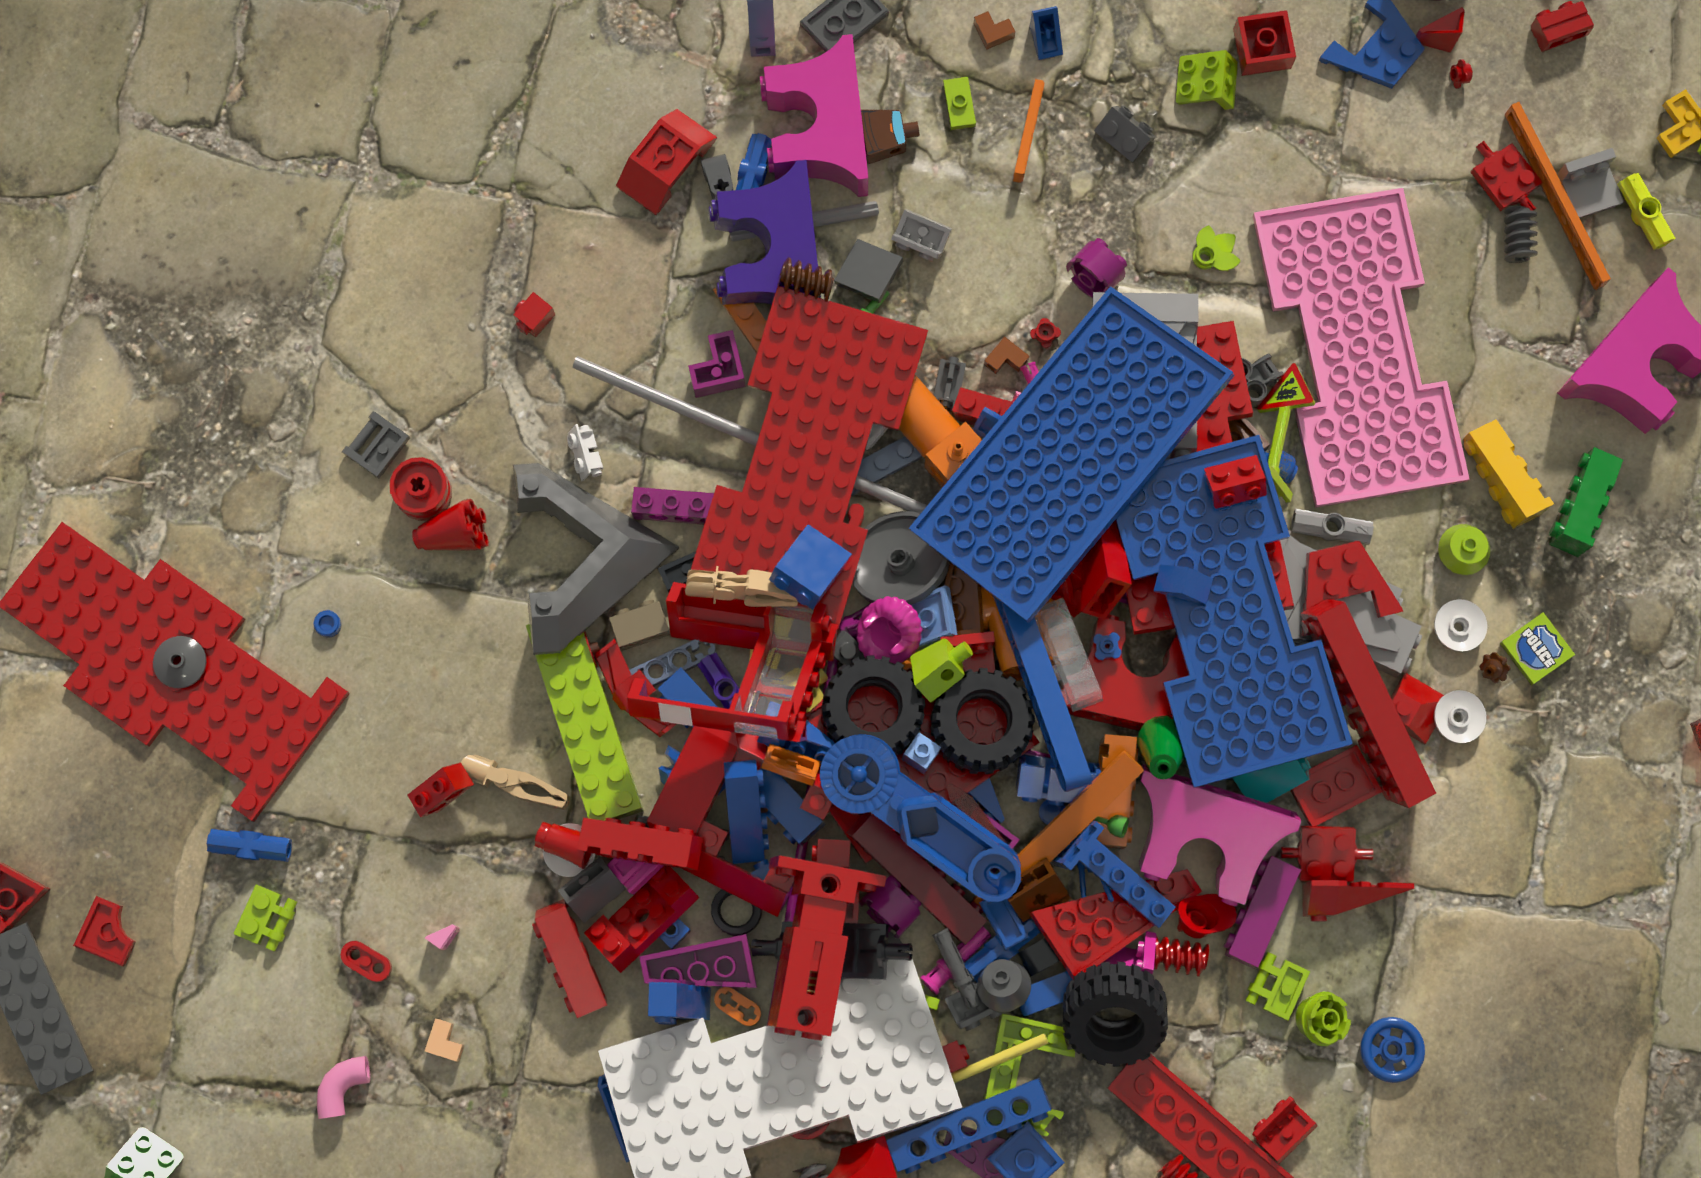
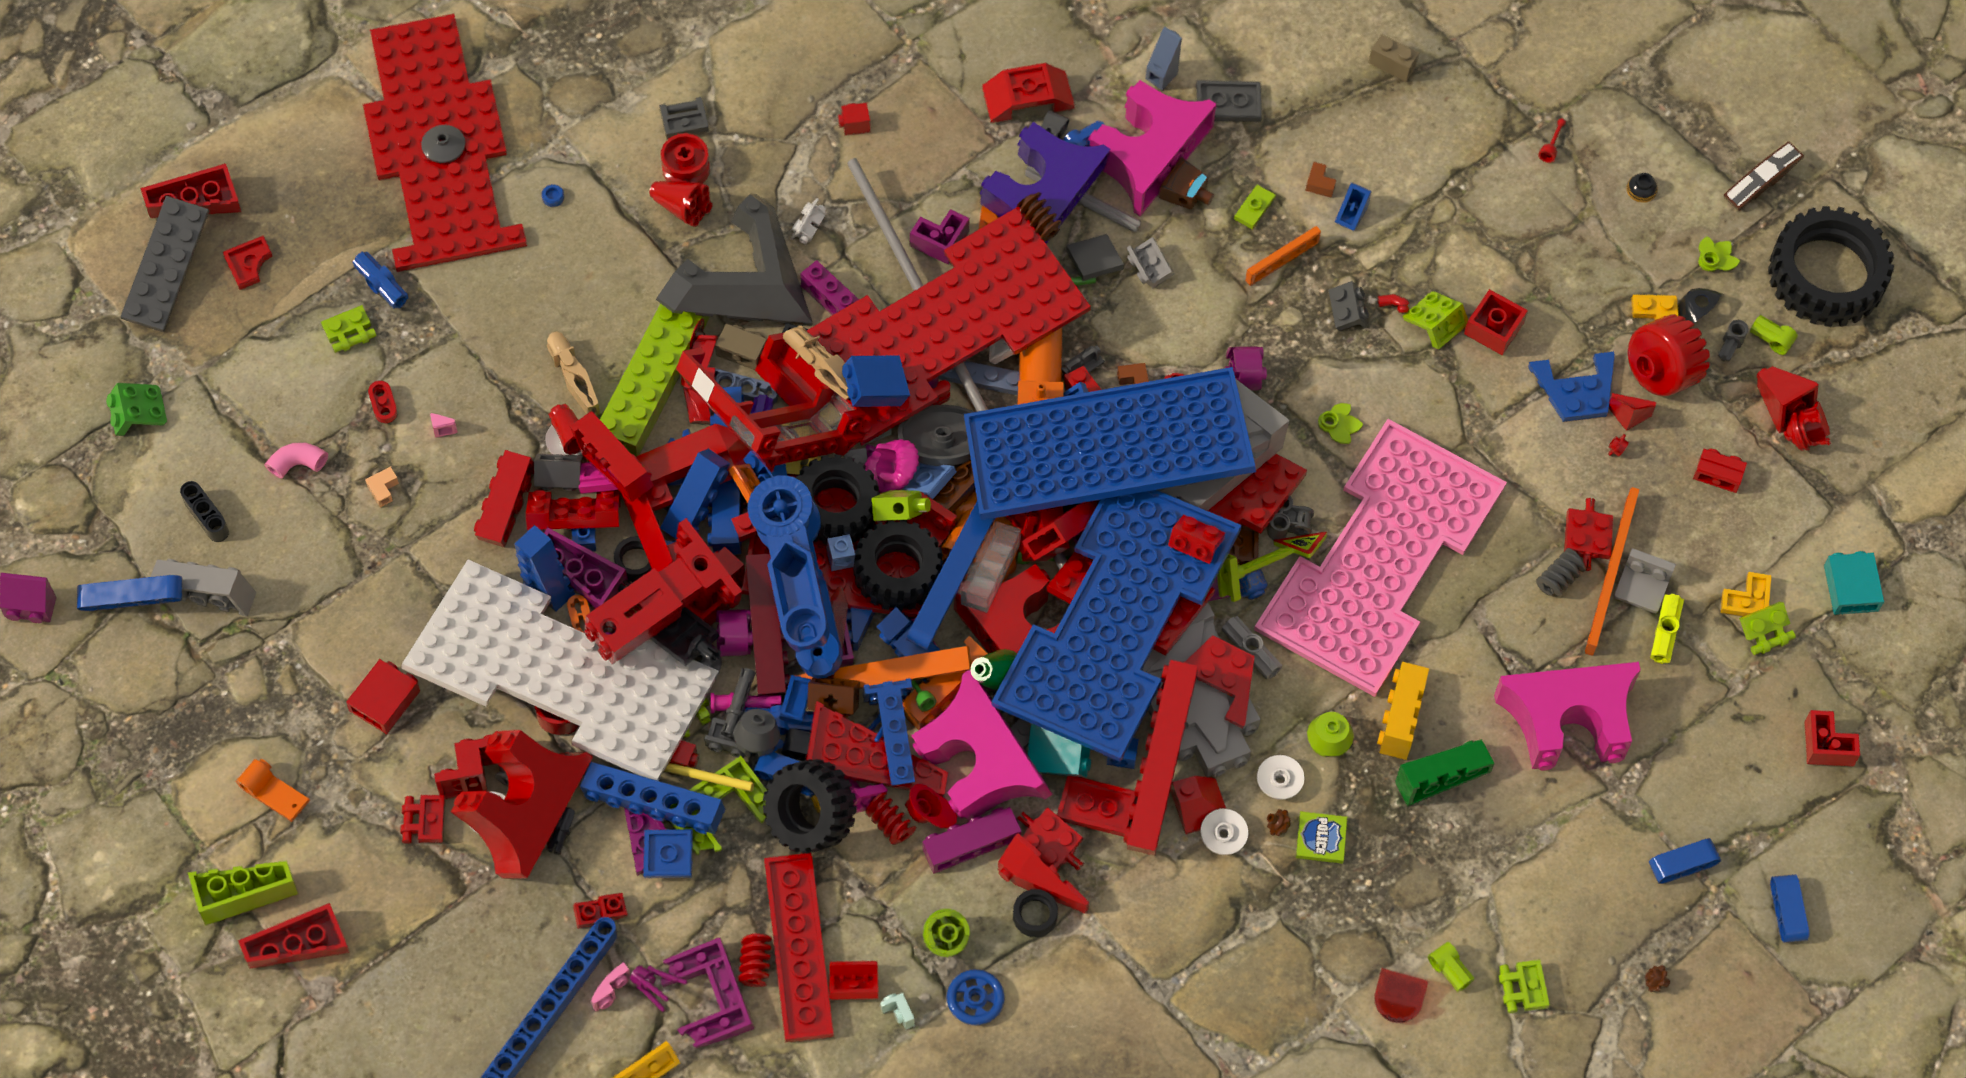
camera: 40 degrees right, 15 degrees down
red brick [407,762,474,817] -> none
blue plate [1093,632,1122,660] -> none
blue slope [1153,565,1213,605] -> none
lime plate [1245,952,1310,1021] -> none
none -> light aqua bracket [880,993,915,1029]
none -> black tyre [1013,889,1058,937]
none -> red arm [1377,294,1410,313]

